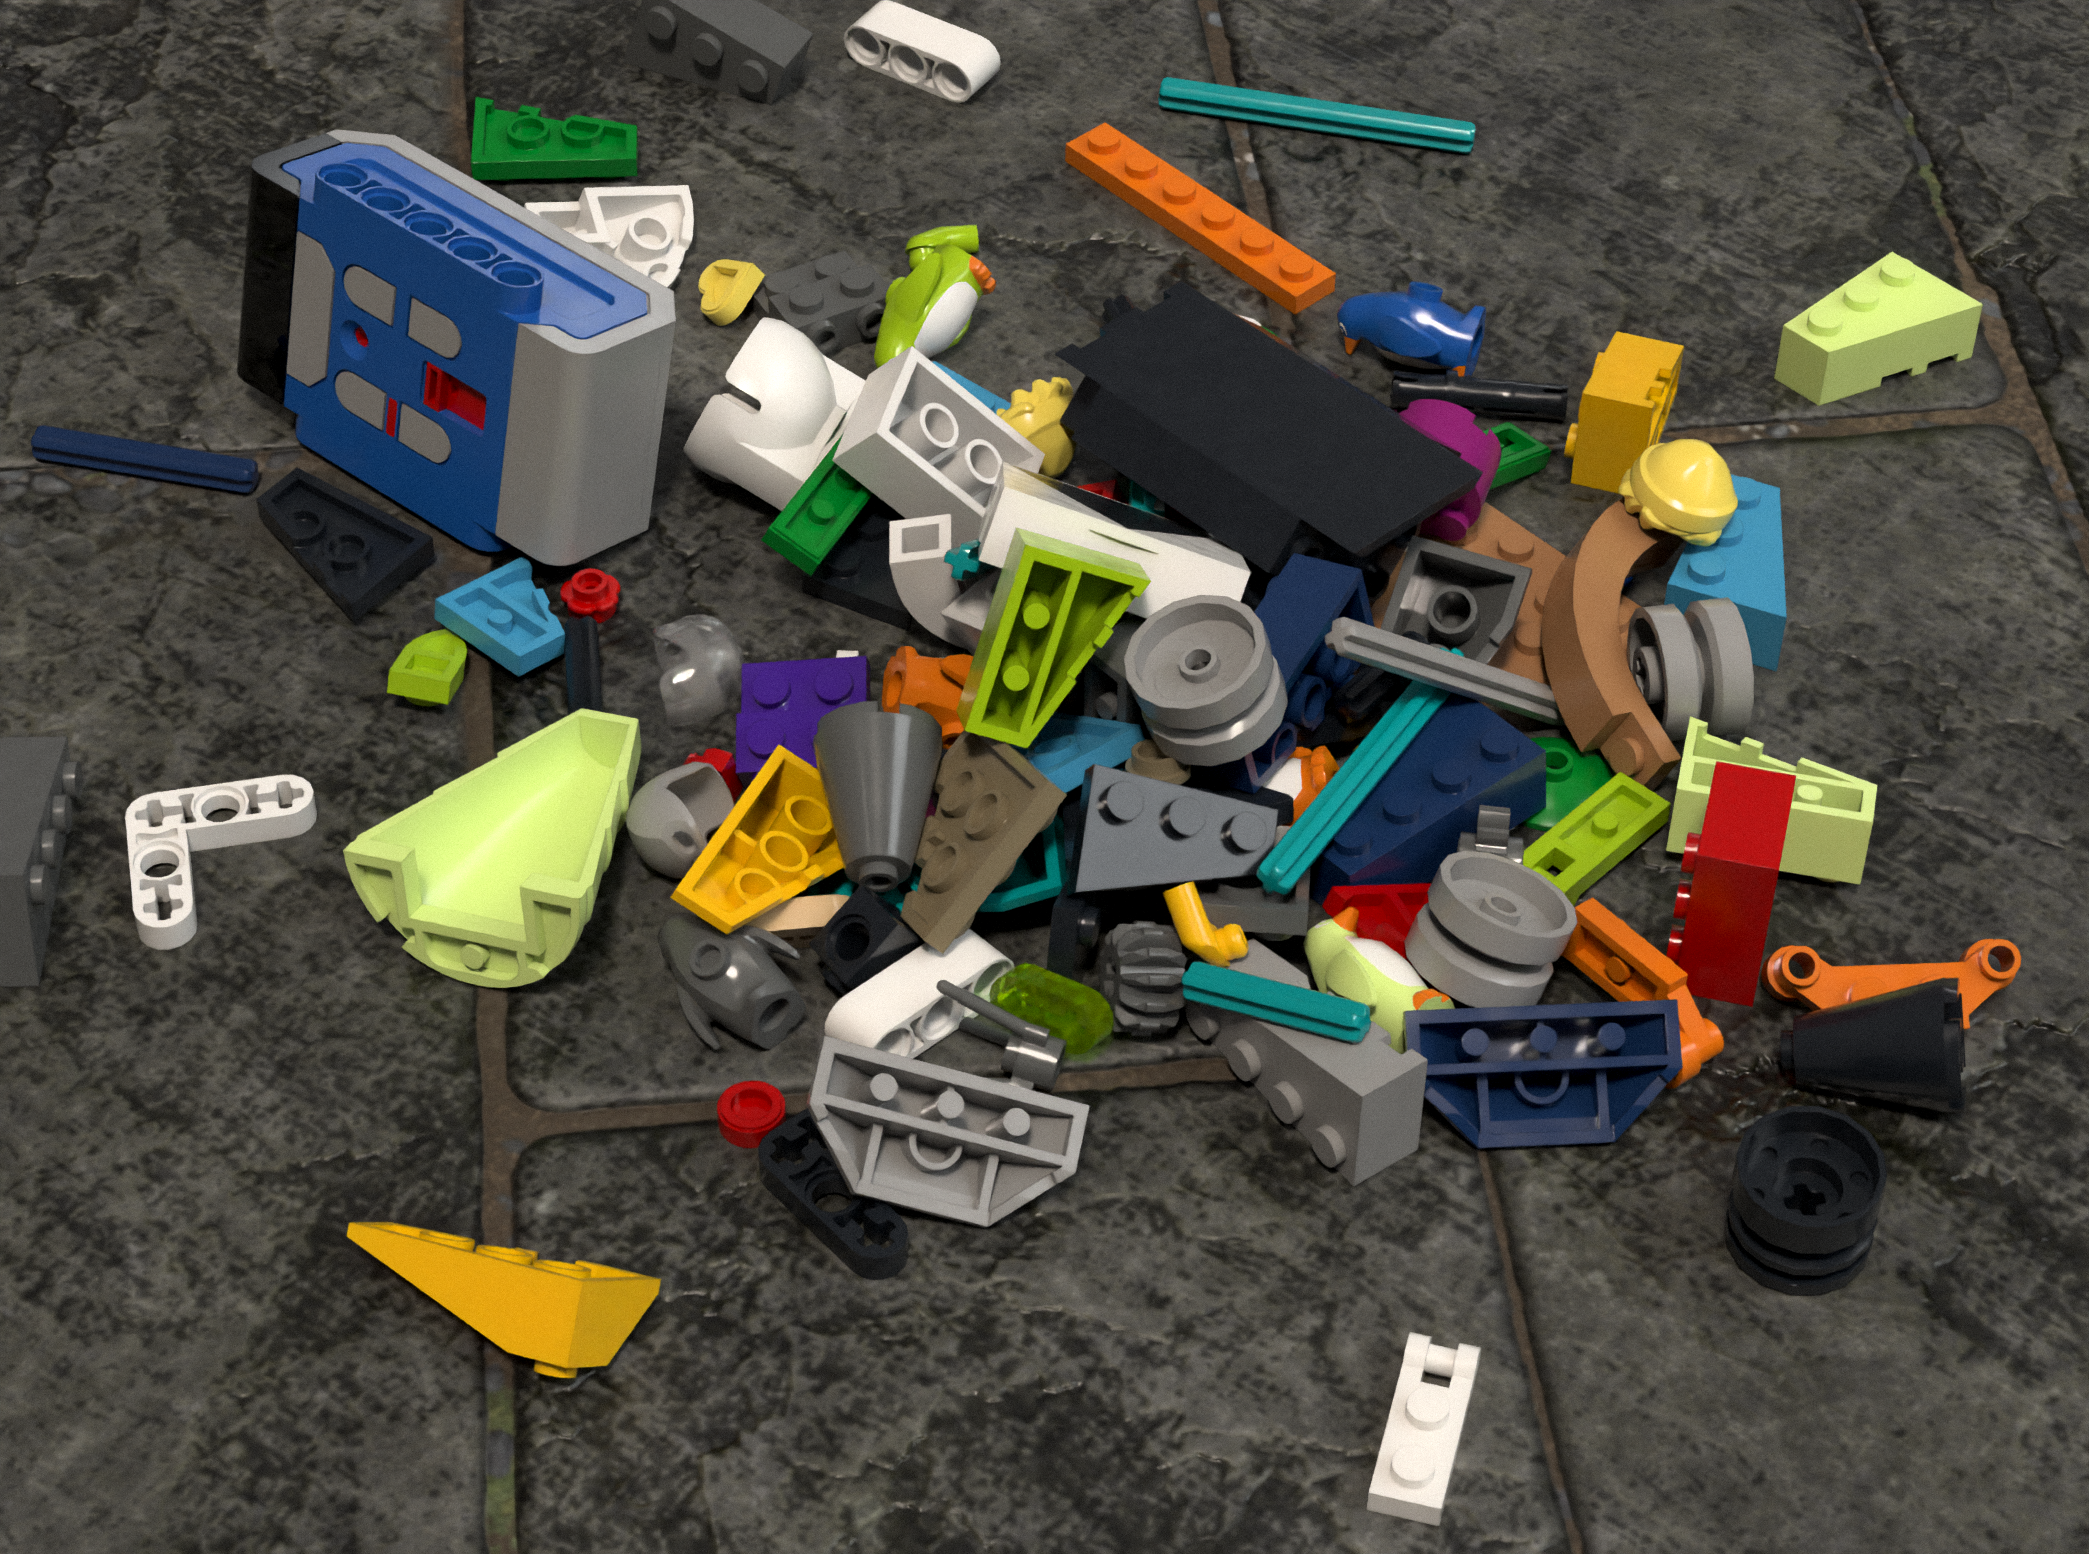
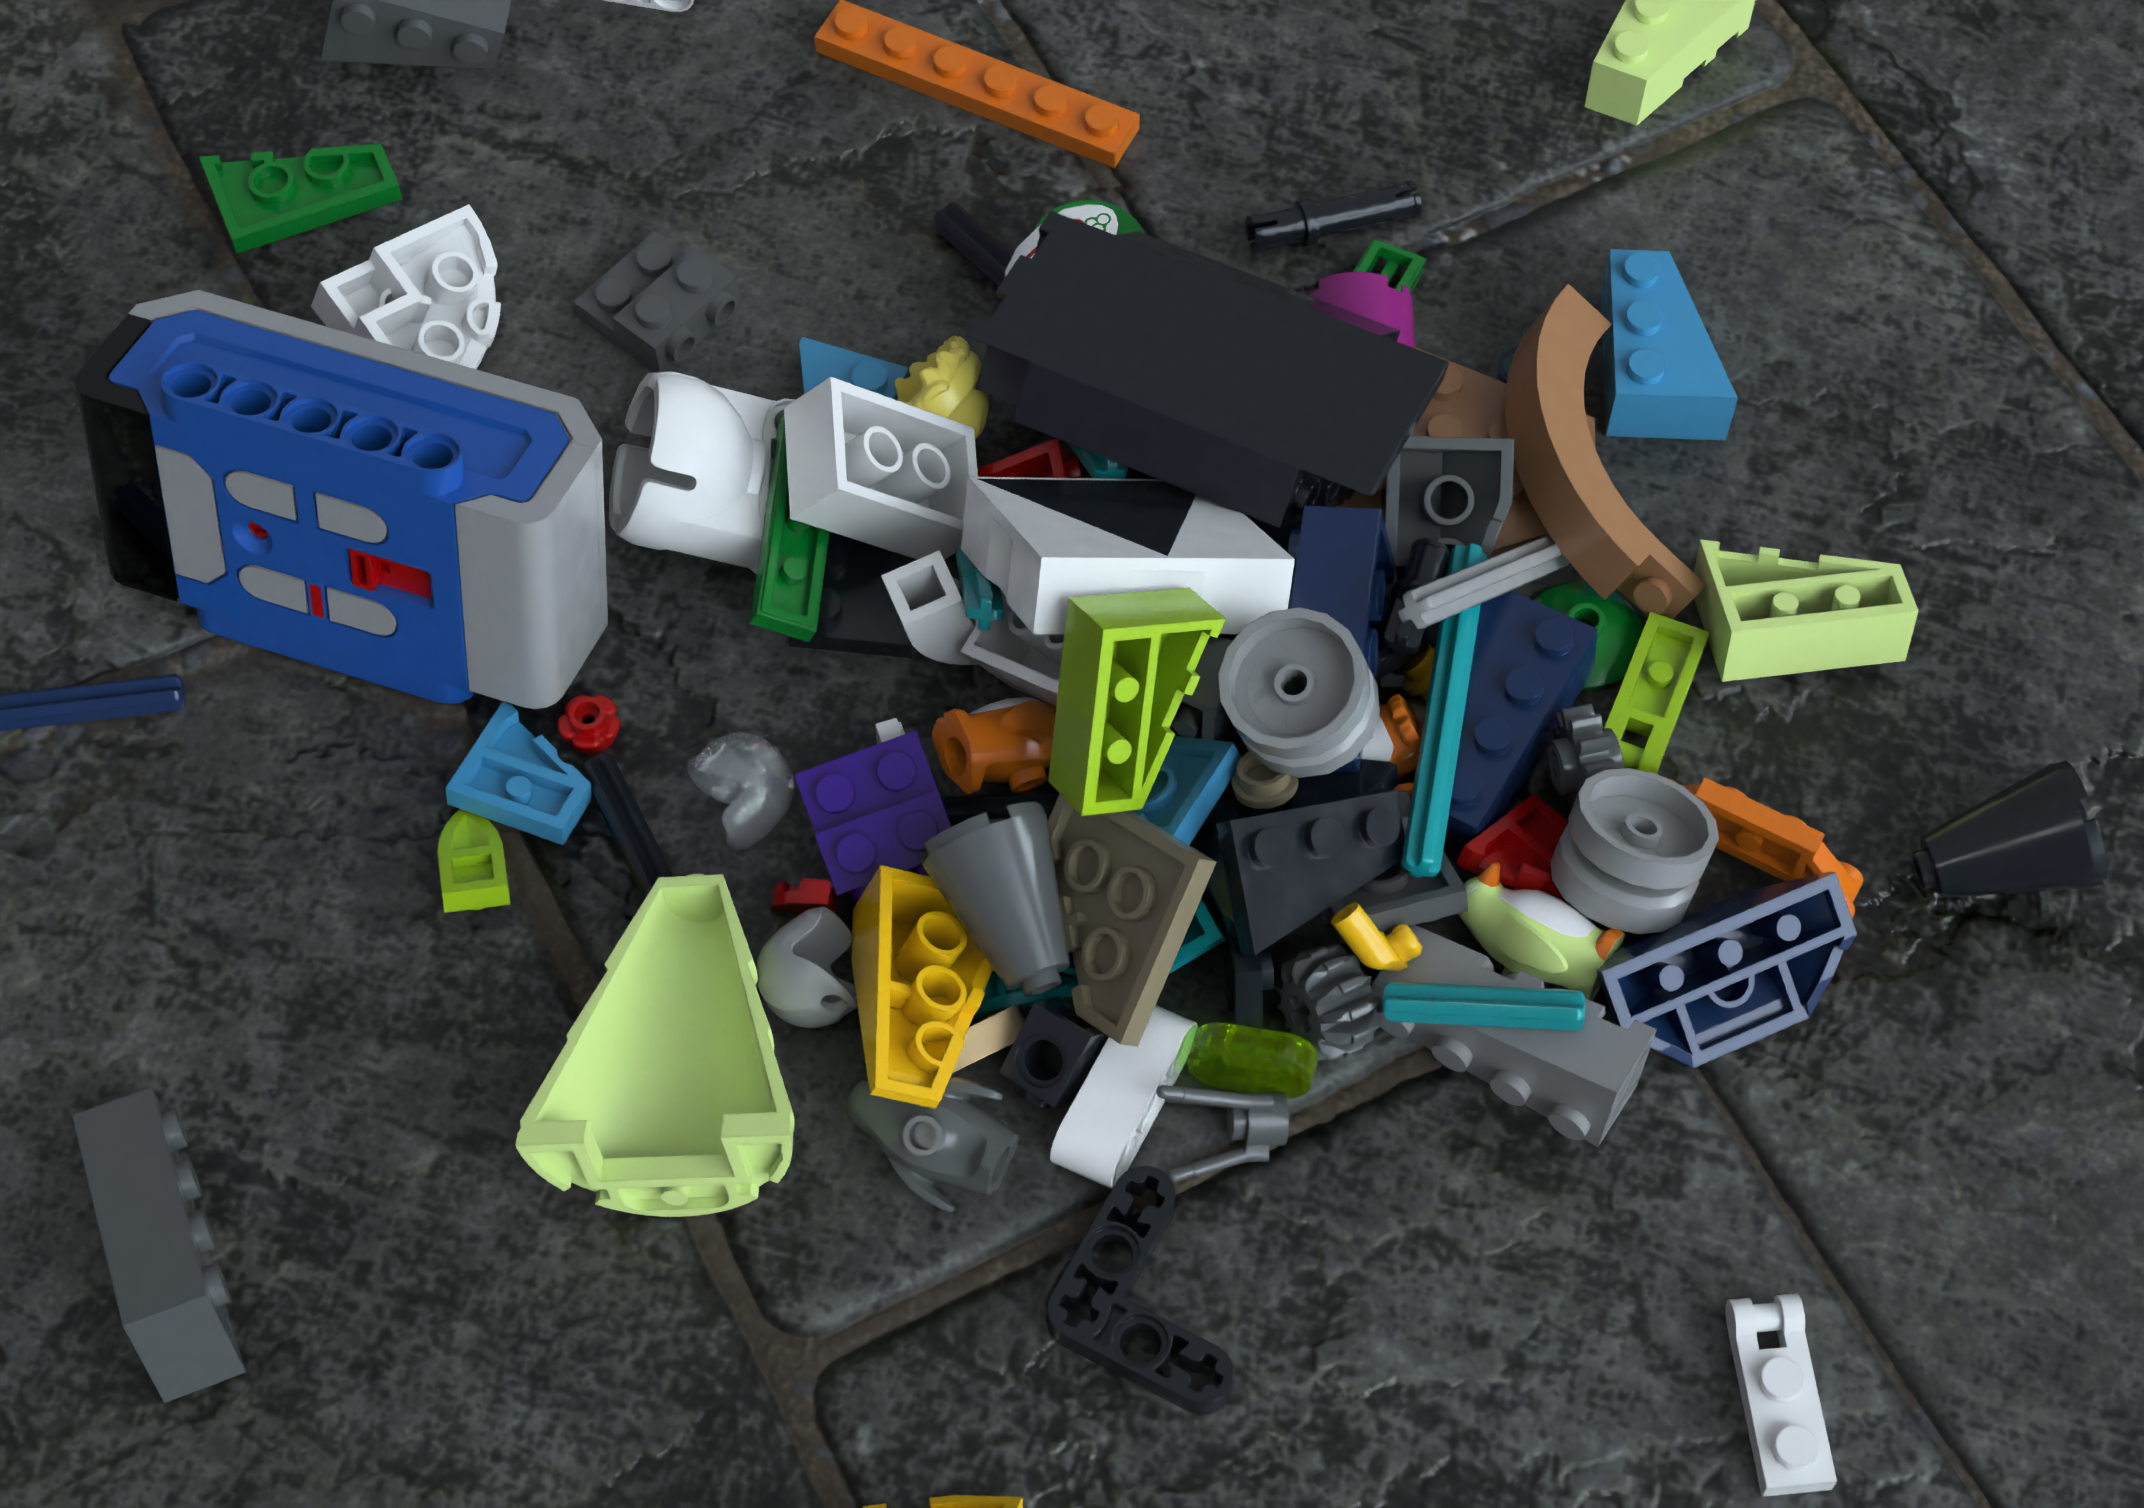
camera: 20 degrees left, 15 degrees up
white beam [125,775,317,950] -> none
black wing [256,467,435,622] -> none
light yellow tile [698,259,765,326] -> none
red tile [717,1080,786,1148] -> none
light grey wedge [806,1036,1089,1228] -> none
lime animal [874,245,996,369] -> none
lime arm [905,225,979,270] -> none
blue animal [1337,282,1486,377] -> none
yellow wedge [1564,331,1684,494] -> none
light yellow hair [1618,439,1738,547] -> none
light grey wheel [1627,597,1754,741] -> none
red wedge [1666,761,1796,1007] -> none
black wheel [1725,1106,1887,1295] -> none
orange plate [1761,939,2021,1031] -> none

